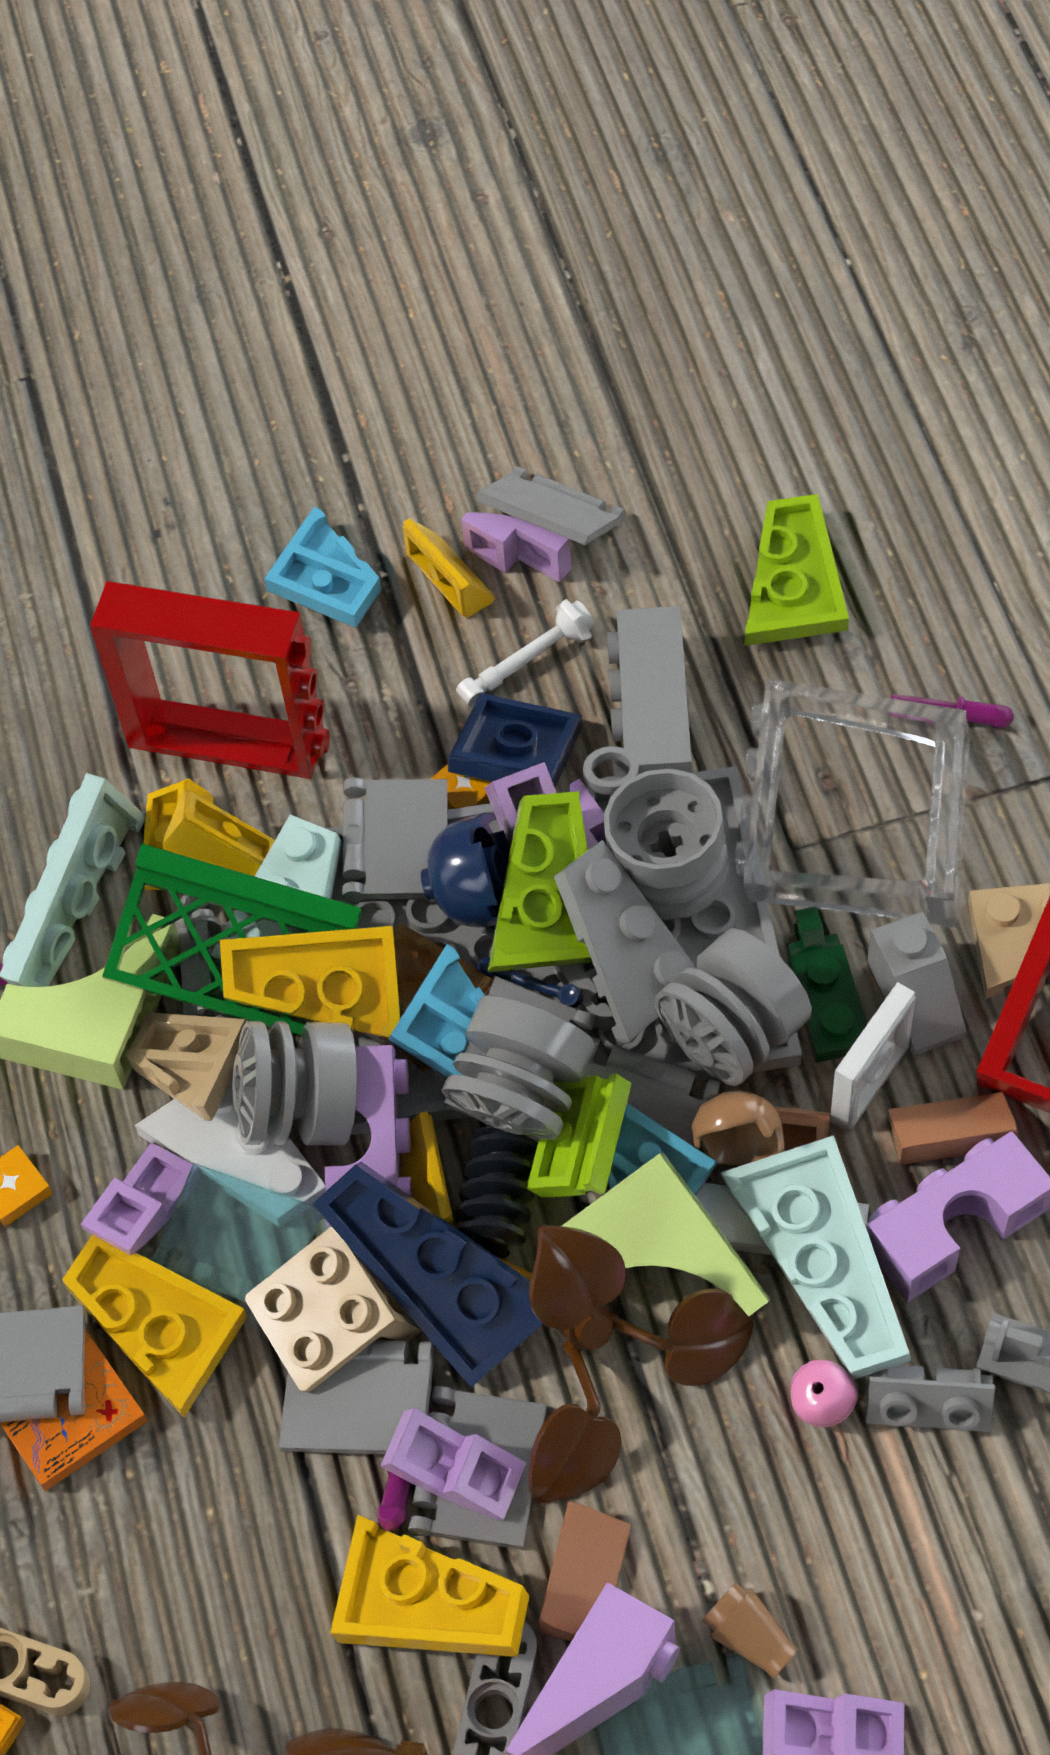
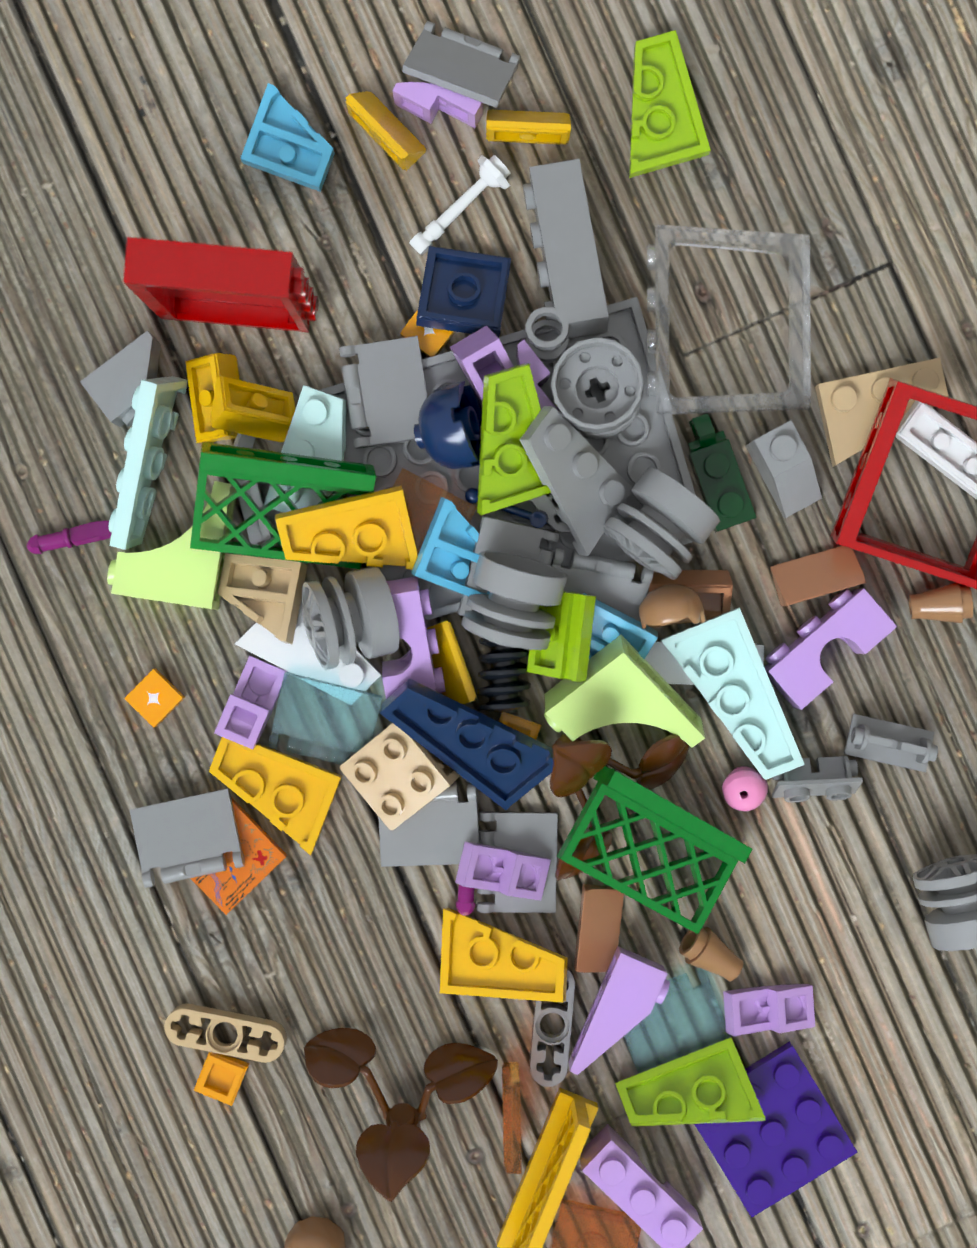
camera: 15 degrees left, 30 degrees up
white tile [830,982,916,1132] -> none
magenta piece [889,694,1014,728] -> none
none -> light grey slope [80,331,161,427]
none -> yellow slope [486,110,571,145]
none -> green fence [556,766,753,934]

